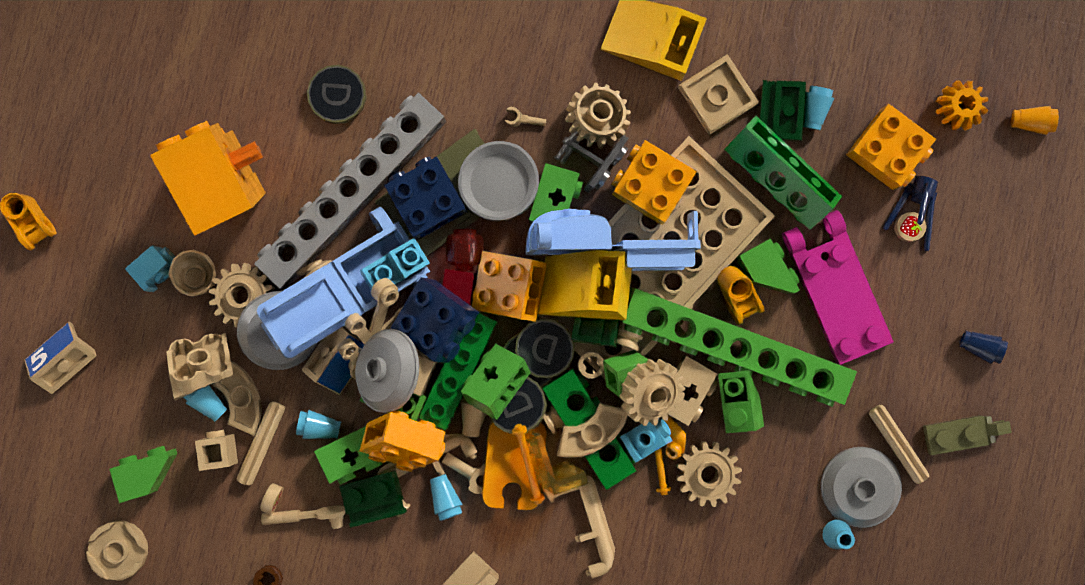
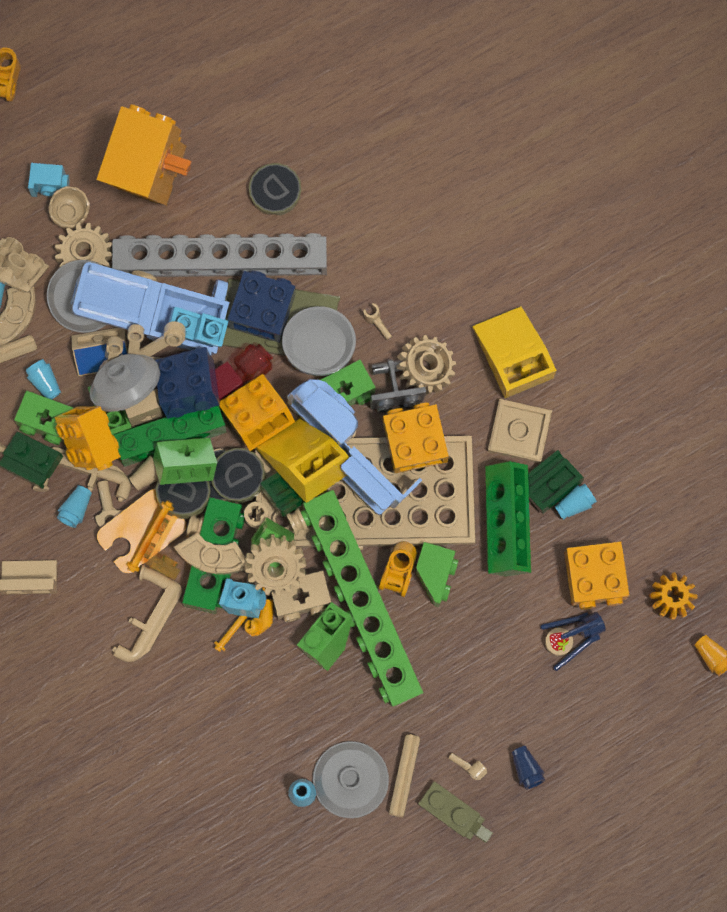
camera: 45 degrees right, 10 degrees down
tan gear [676,441,742,507] -> none
dark pink hinge [782,210,894,365] -> none
none -> tan hand [449,753,487,780]

